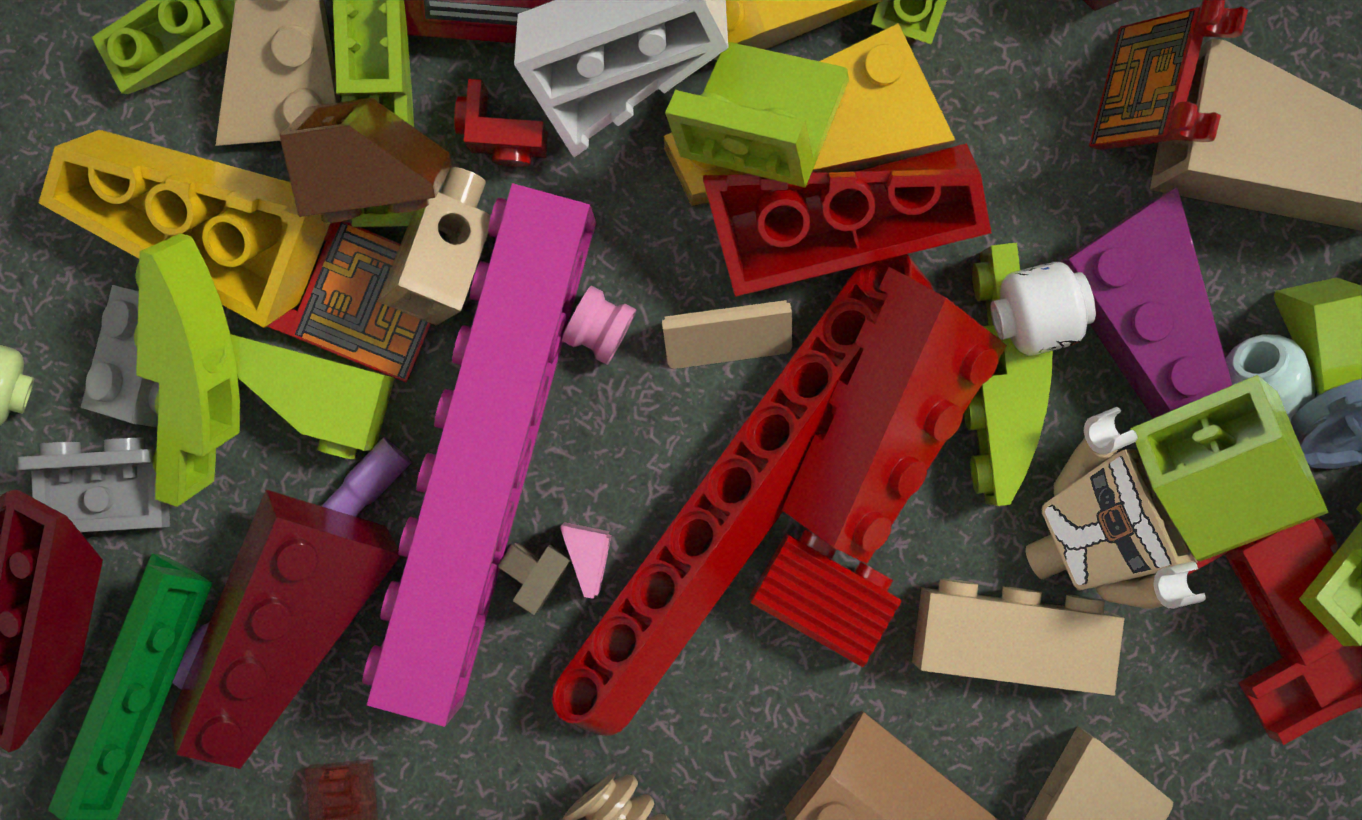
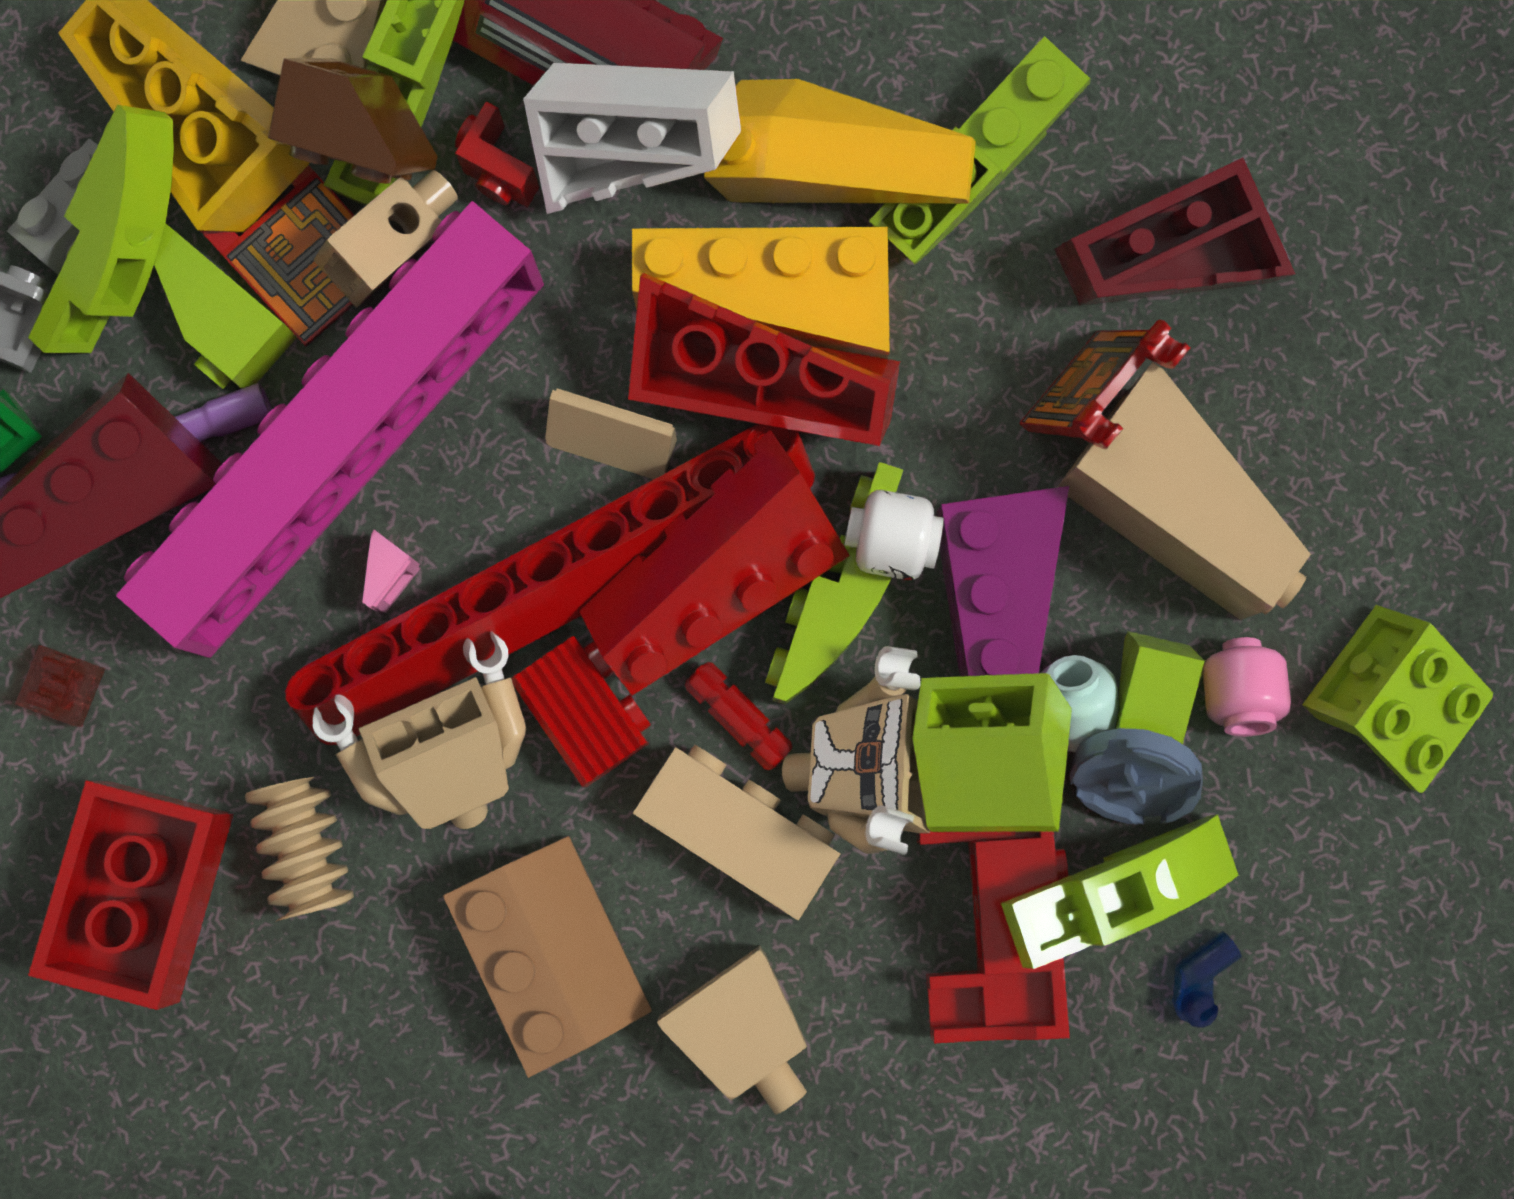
camera: 30 degrees right, 5 degrees down
dark tan tile [498,542,572,615] -> none
bright pink wheel [562,286,637,365] -> none
lime bracket [665,42,849,188] -> none
none -> tan torso [313,631,526,829]
none -> red axle [685,661,793,770]

